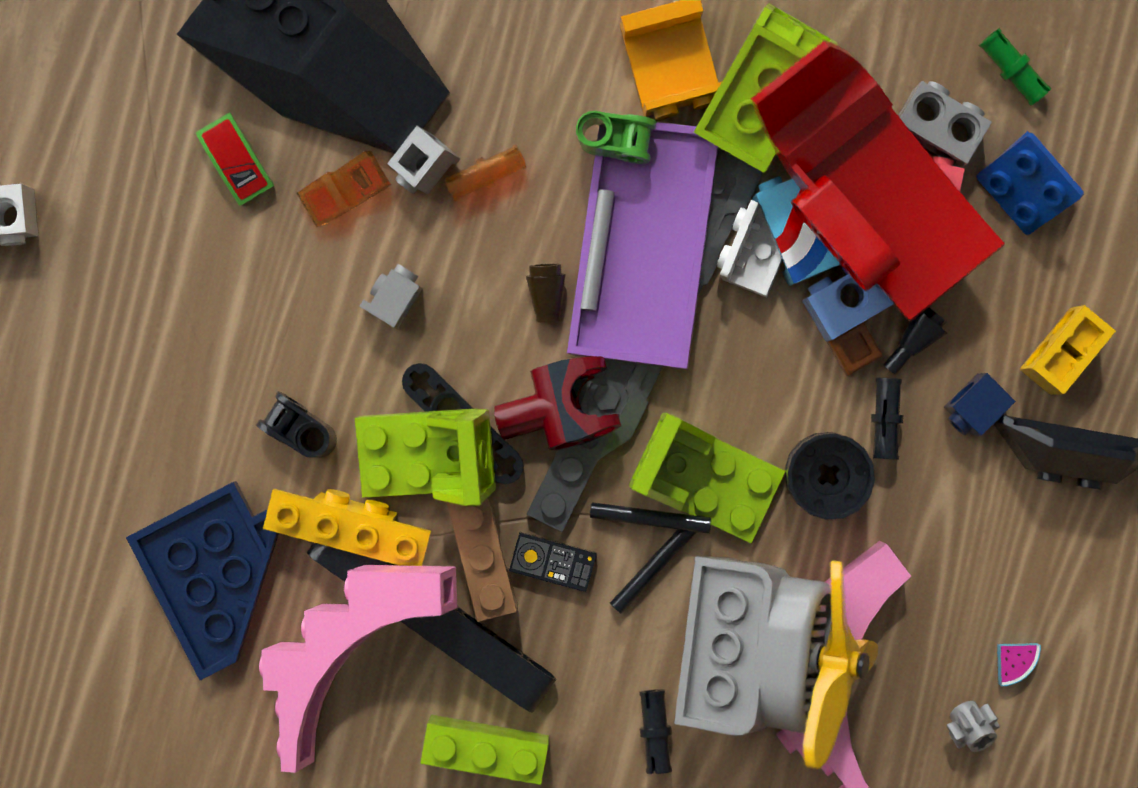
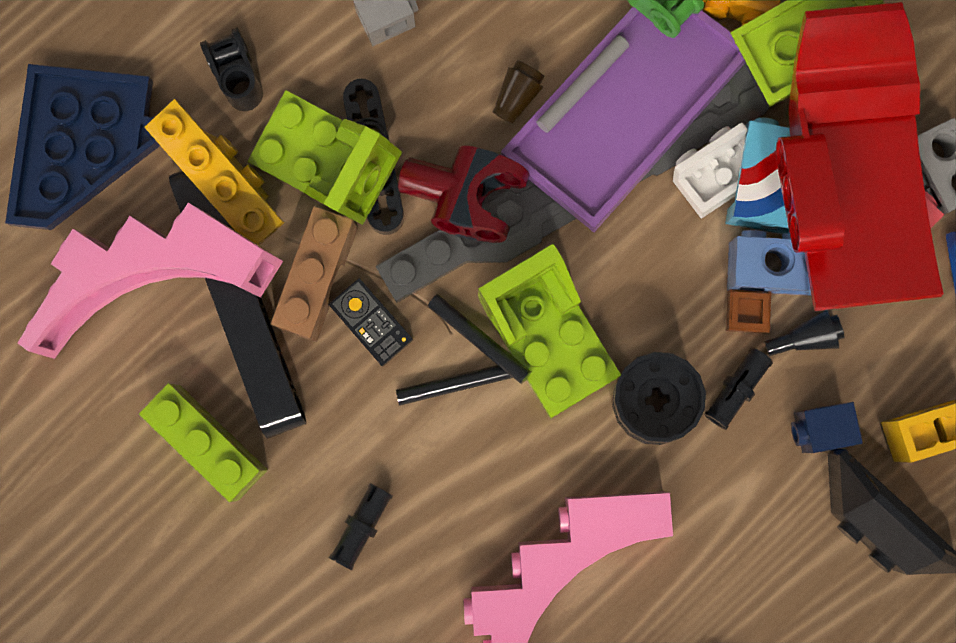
camera: 35 degrees right, 5 degrees down
light grey brick [674,556,878,769] -> none

